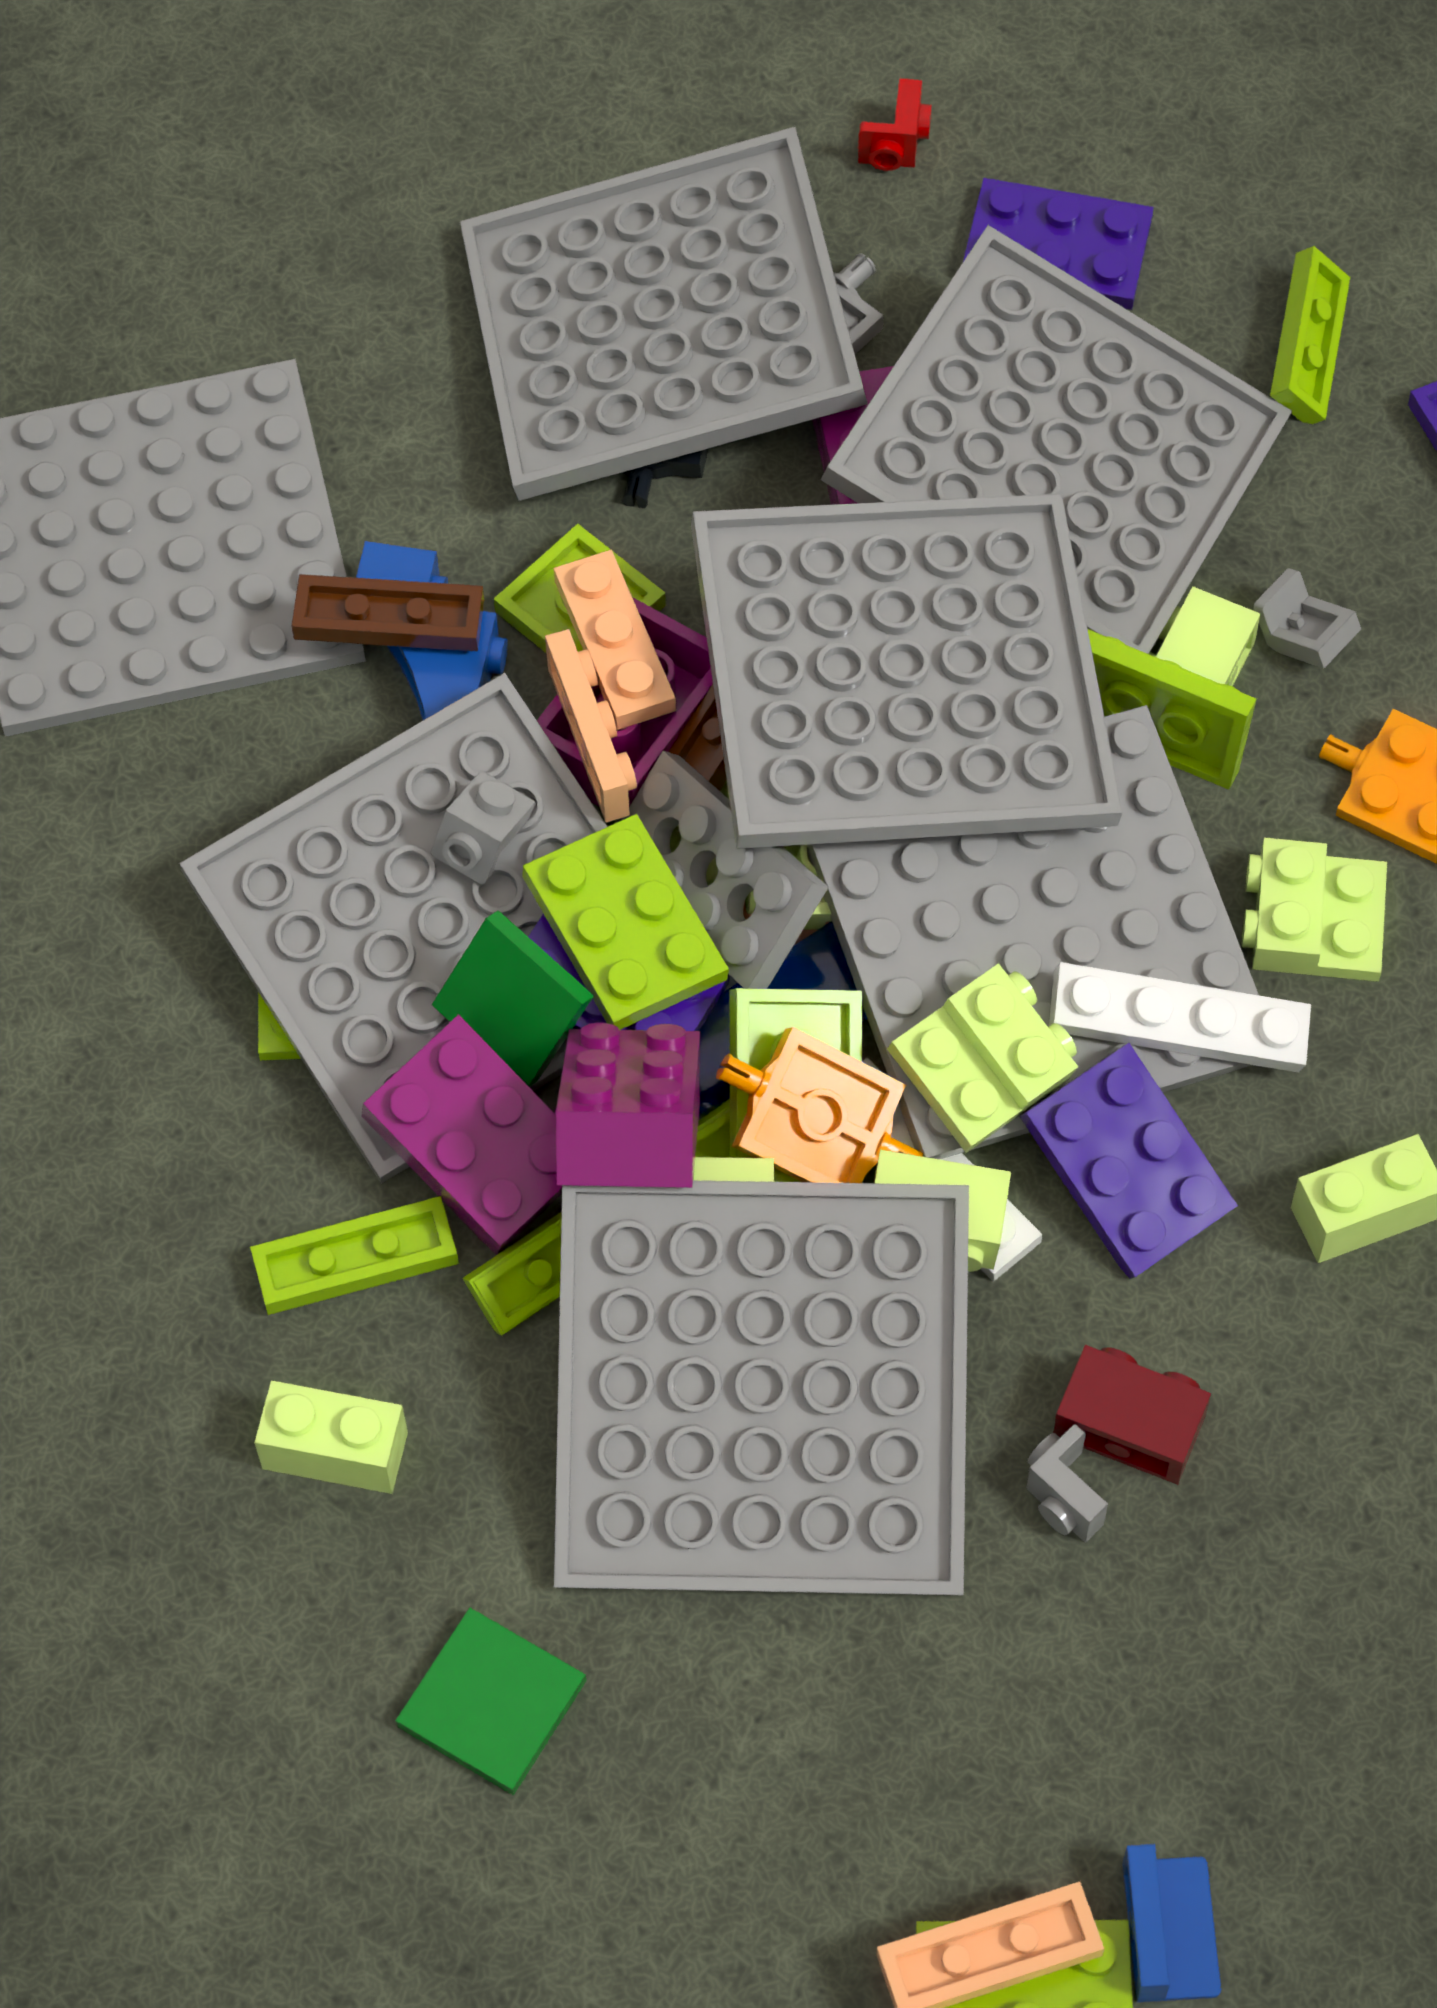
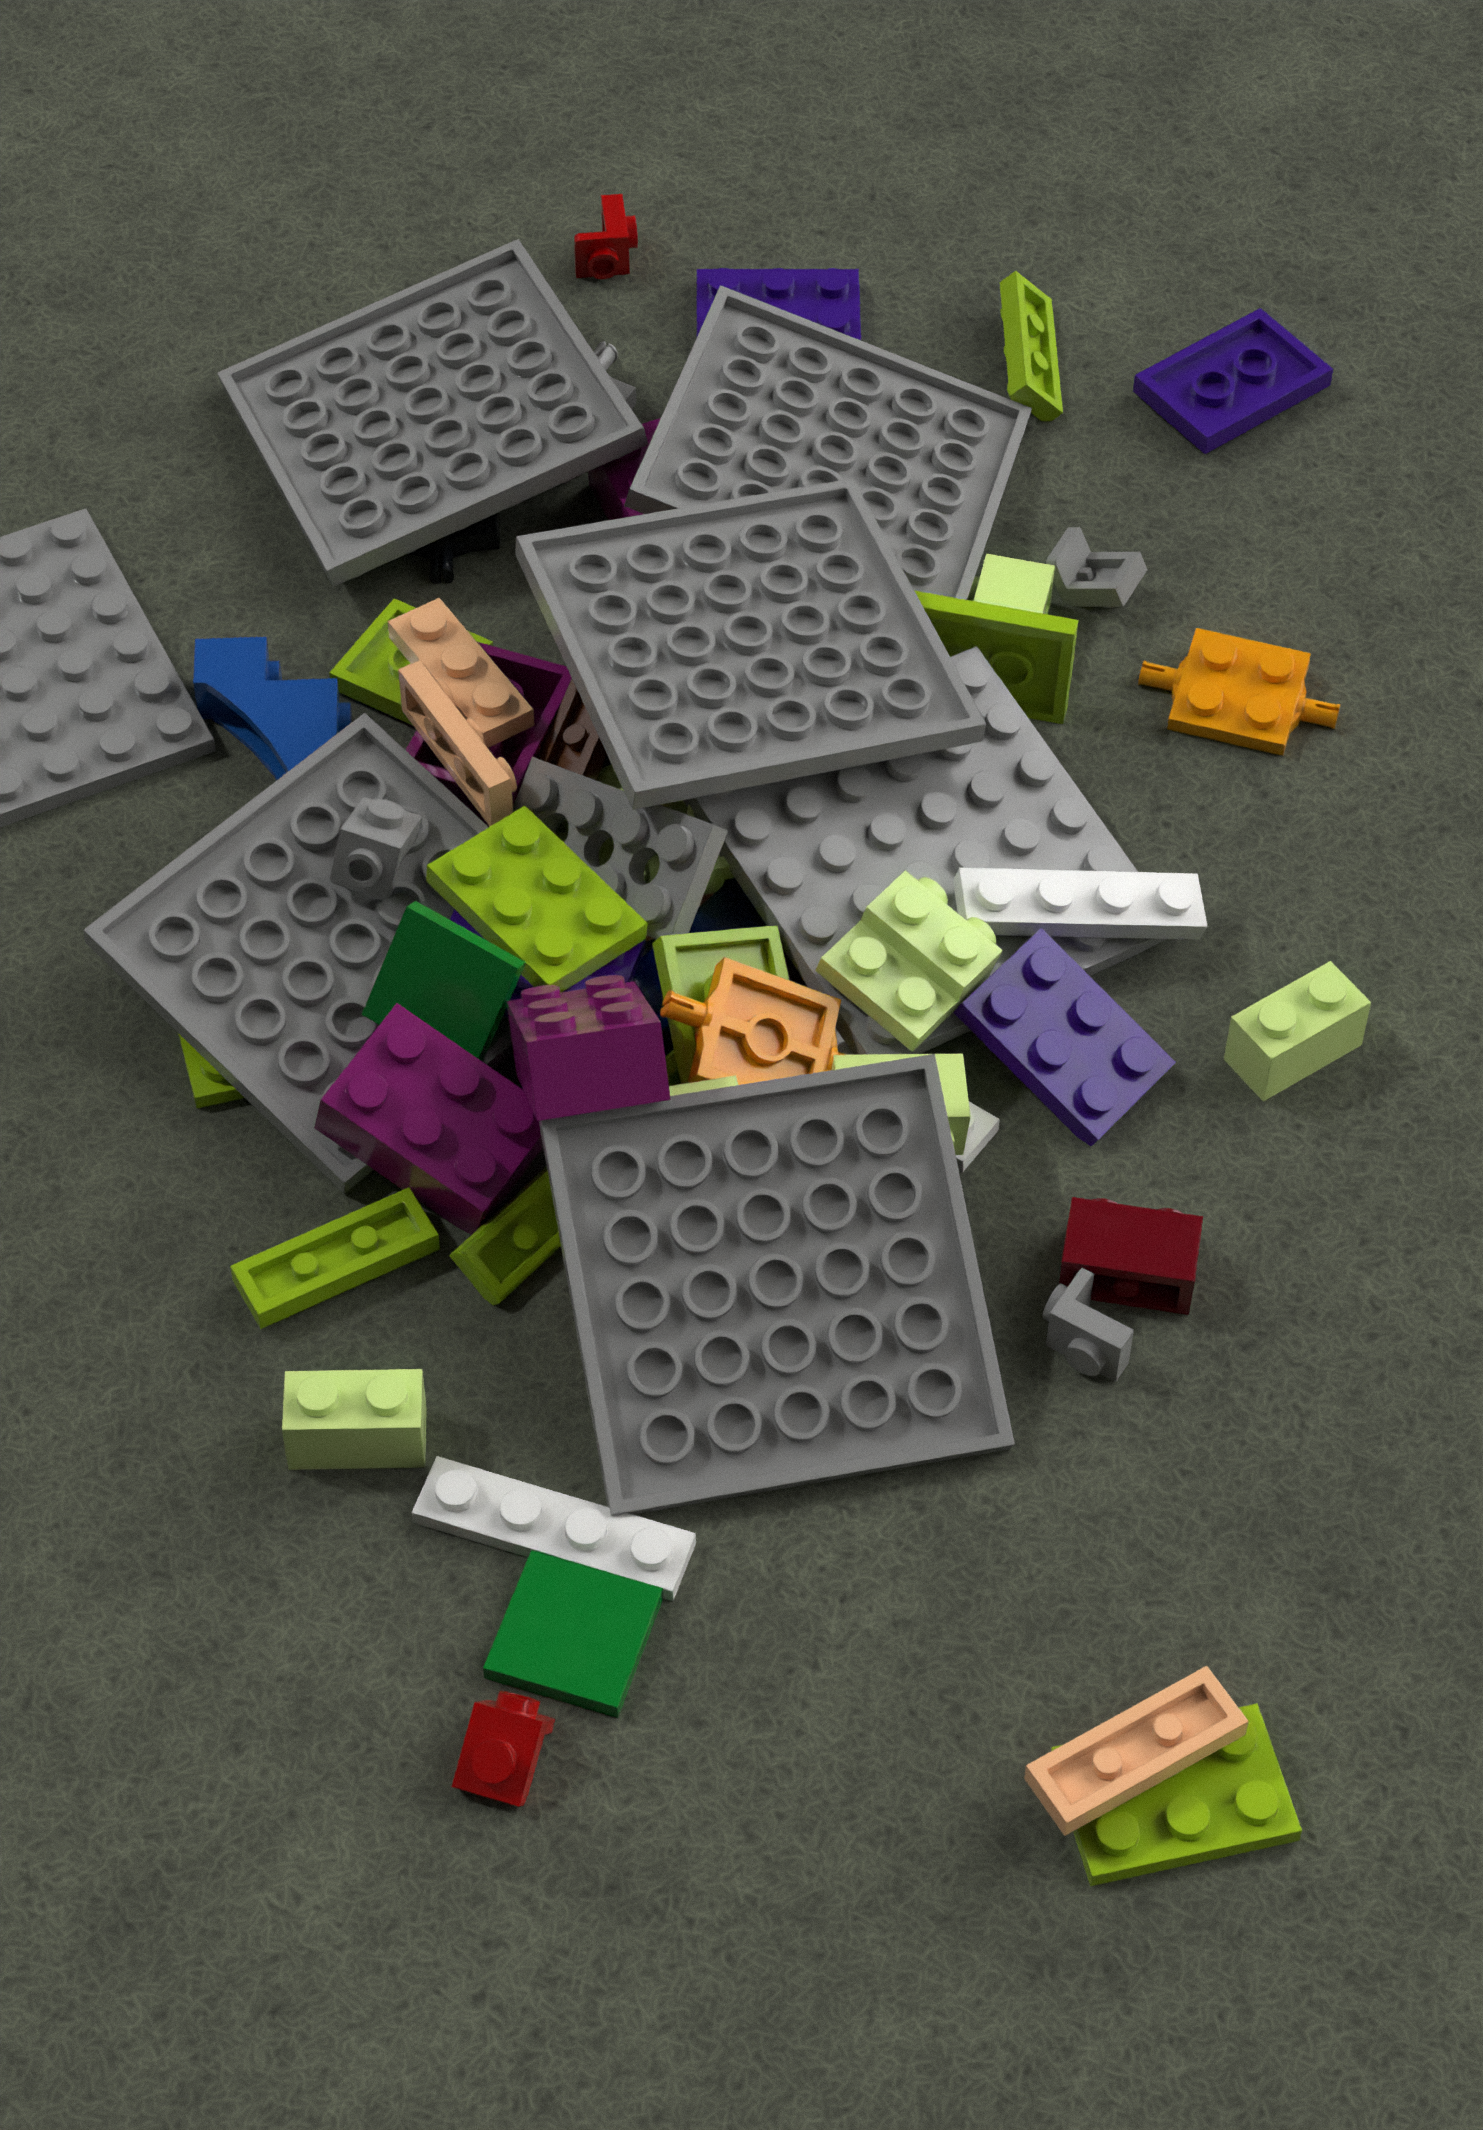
camera: 15 degrees left, 10 degrees down
reddish brown plate [291,574,484,651] -> none
blue panel [1122,1844,1221,2003] -> none
yellowish green plate [1242,838,1387,982] -> none
none -> white plate [412,1456,696,1601]
none -> red bracket [451,1691,555,1807]

